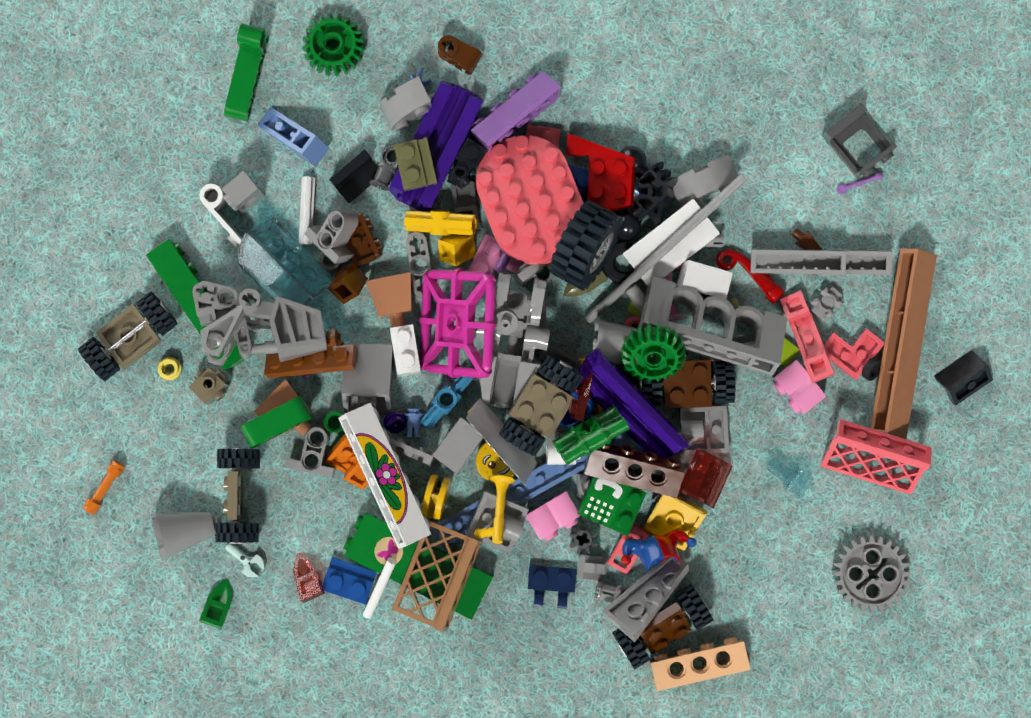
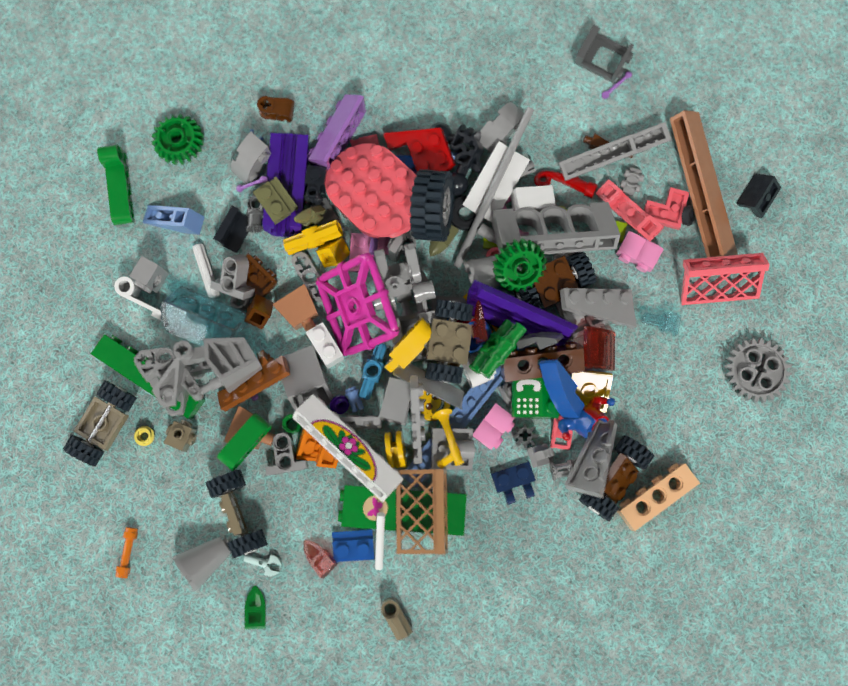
camera: 20 degrees left, 5 degrees down
none -> medium lavender hinge [236,176,268,192]
none -> olive plate [294,205,326,227]
none -> dark tan piece [381,597,413,641]
none -> yellow piece [384,318,431,373]
none -> light grey wing [410,375,425,464]
none -> dark grey slope [516,332,563,350]
none -> blue slope [539,360,585,418]
none -> light grey wing [560,288,637,329]

